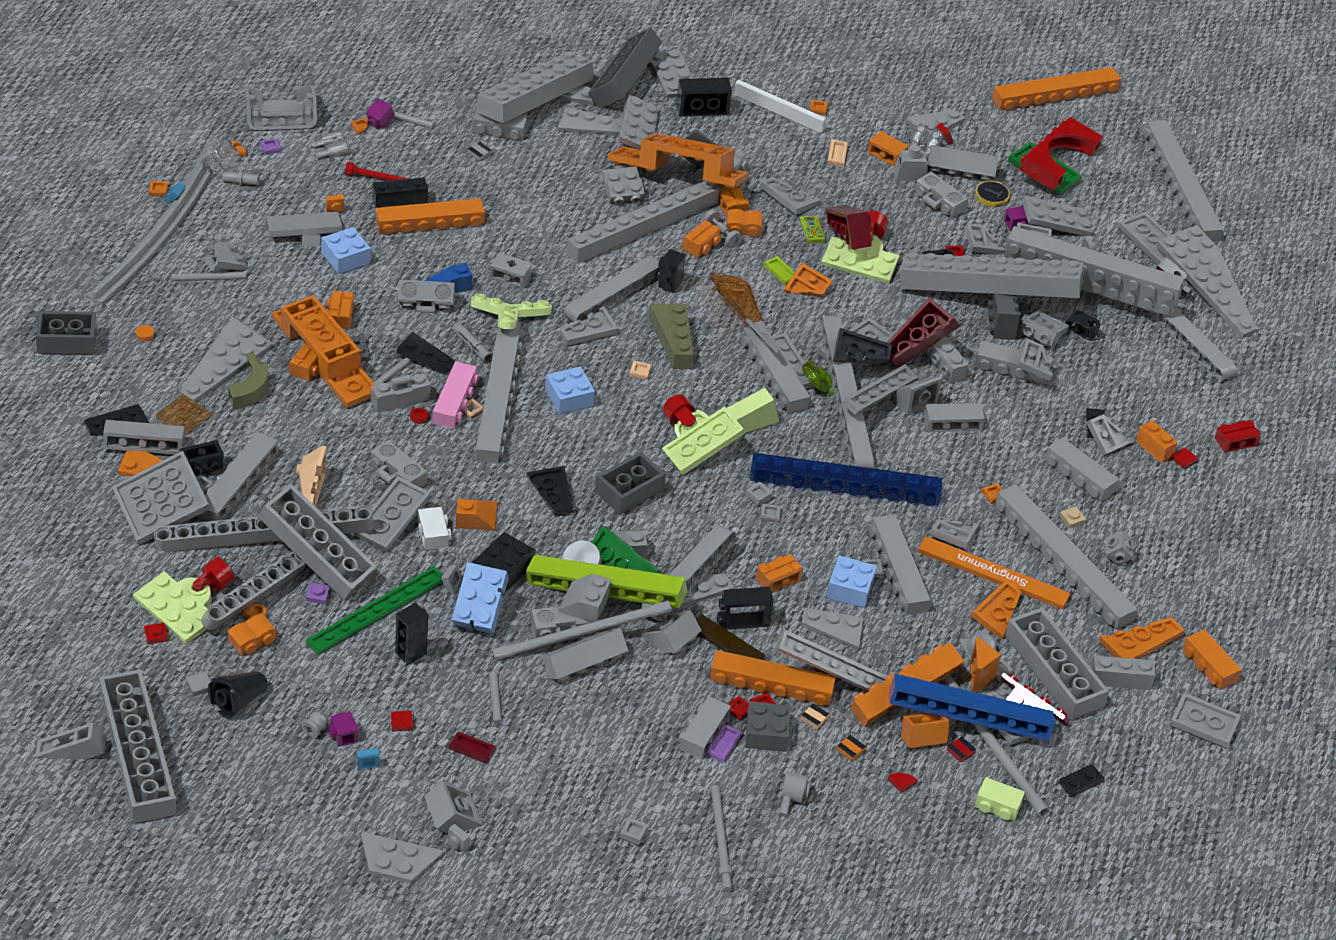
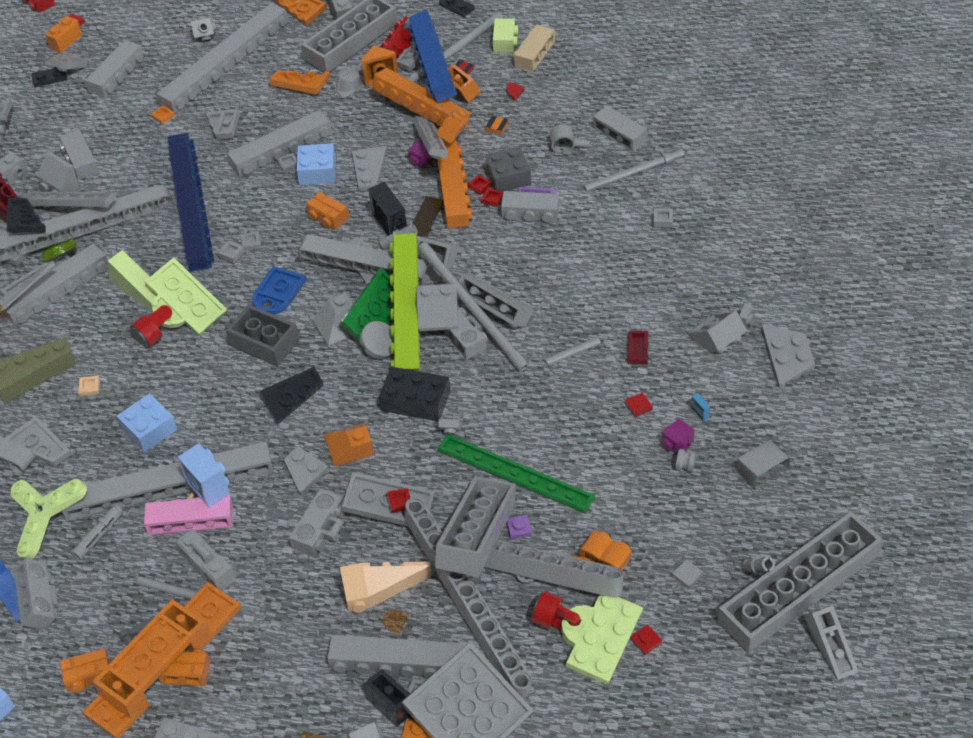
camera: 100 degrees left, 5 degrees up
black cone [208,671,268,717] -> none
olive arch [228,352,268,410] -> none
black brick [395,602,429,665] -> none
black wing [396,332,455,374] -> none
red tile [410,407,429,424] -> none
white brick [418,507,452,550] -> none
light blue piece [452,562,509,634] -> none
tile [800,704,829,729] -> none
orange tile [918,536,1070,610] -> none
tan plate [1059,506,1086,528] -> none
none -> light blue brick [178,443,230,508]
none -> blue tile [252,266,307,315]
none -> light grey wing [284,446,329,496]
none -> light grey pin [380,223,418,250]
none -> clear orange tile [383,610,409,635]
none -> red tile [387,488,411,513]
none -> orange brick [437,109,469,143]
none -> tan brick [513,24,555,72]
none -> light grey brick [593,106,647,152]
none -> light grey piece [737,440,790,490]
none -> light grey pin [742,556,775,574]

